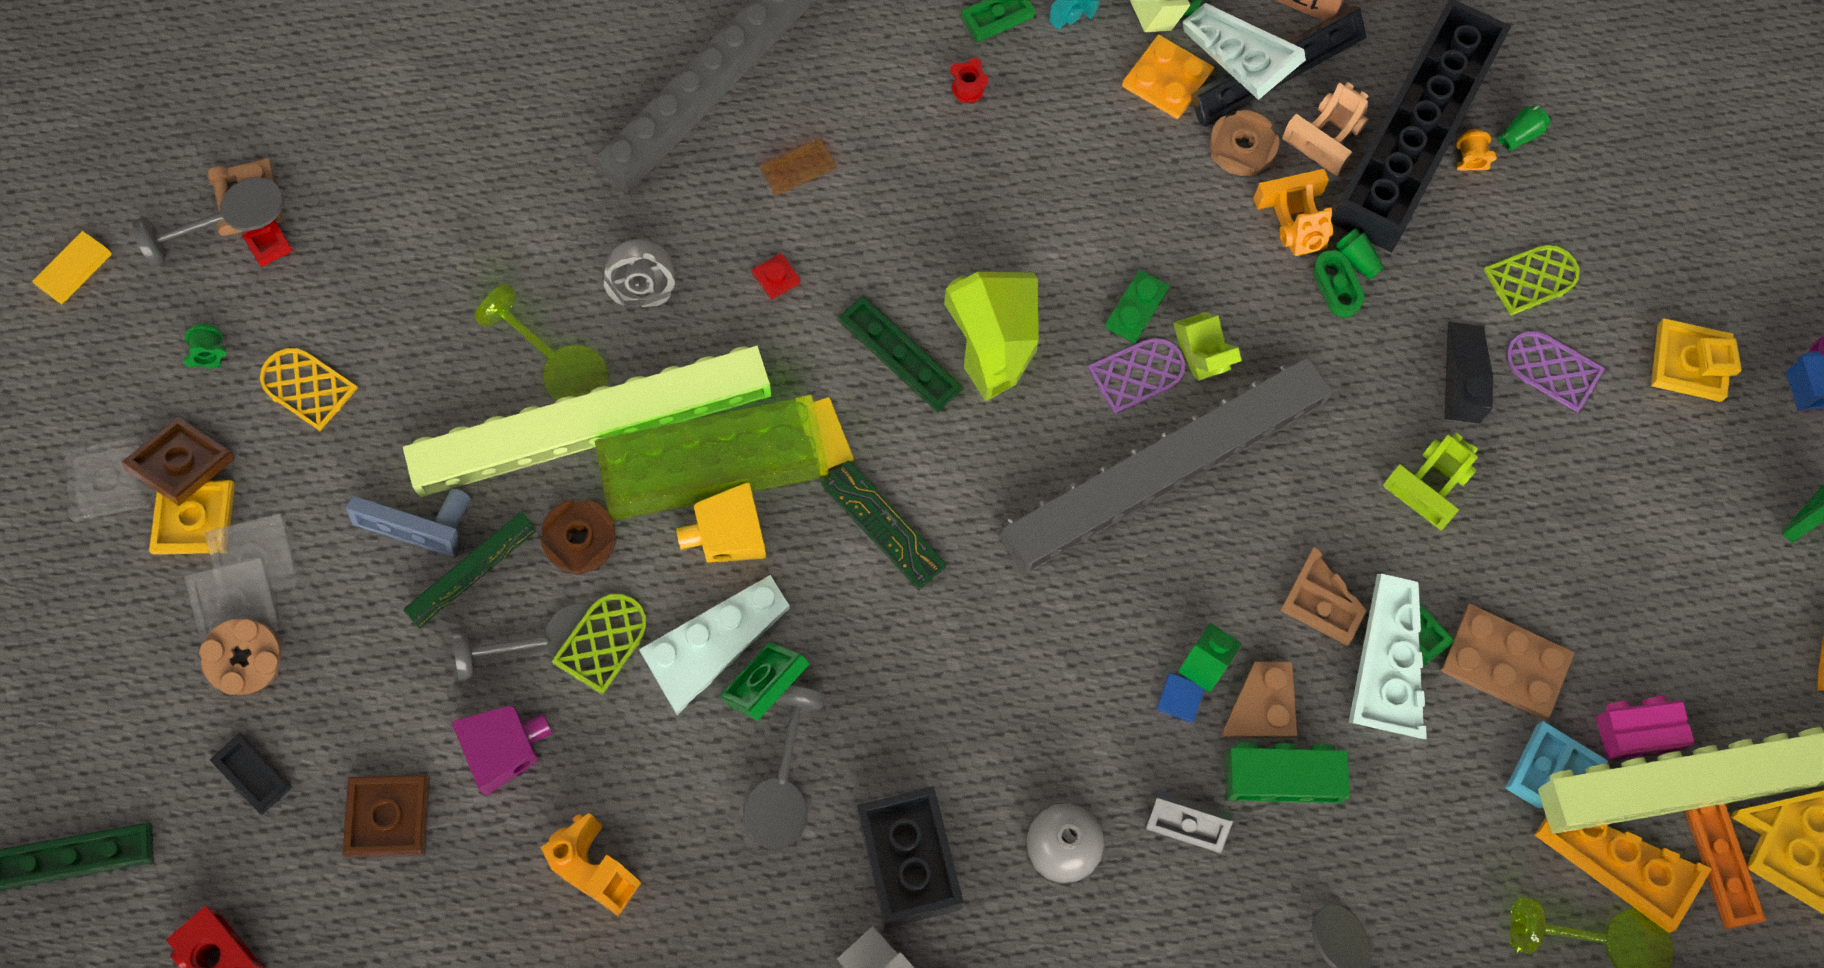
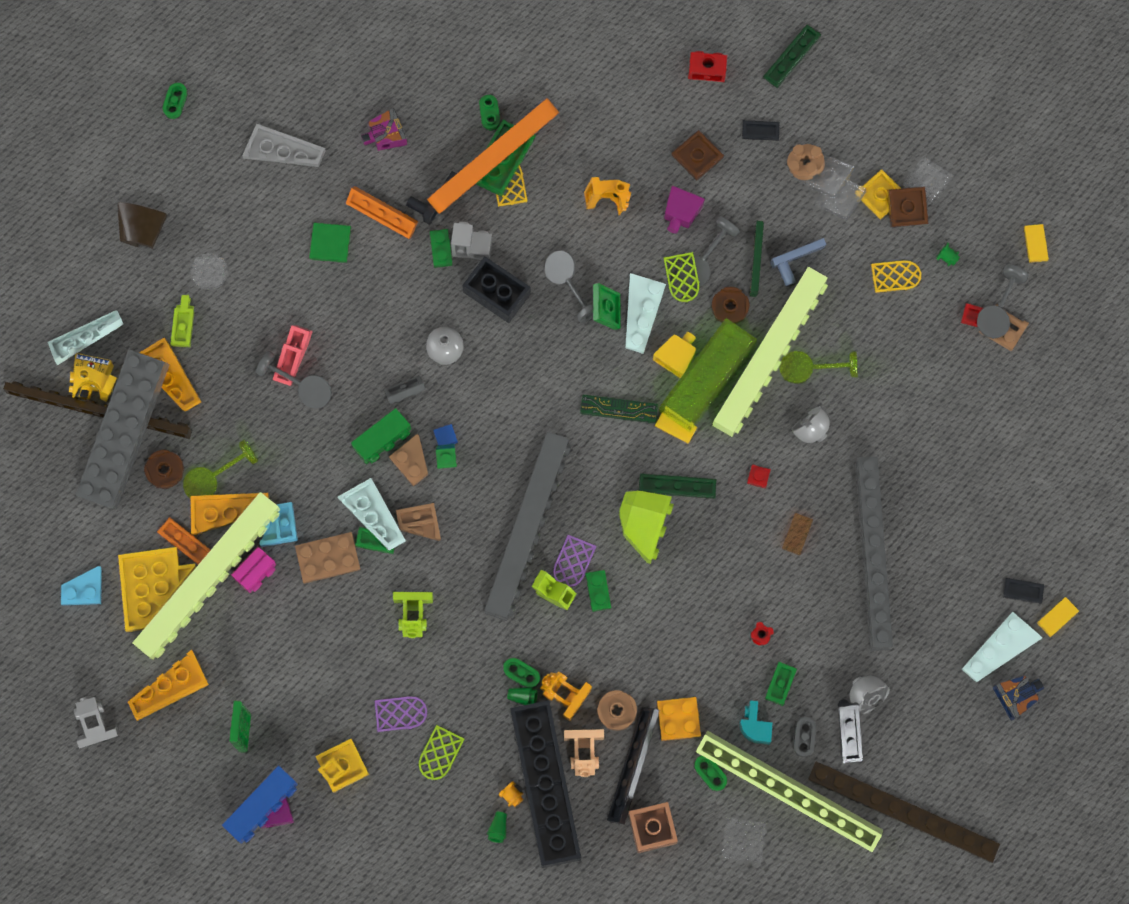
camera: 140 degrees right, 5 degrees up
light aqua wing [1182,3,1306,100] -> none
black slope [1445,322,1493,424] -> none

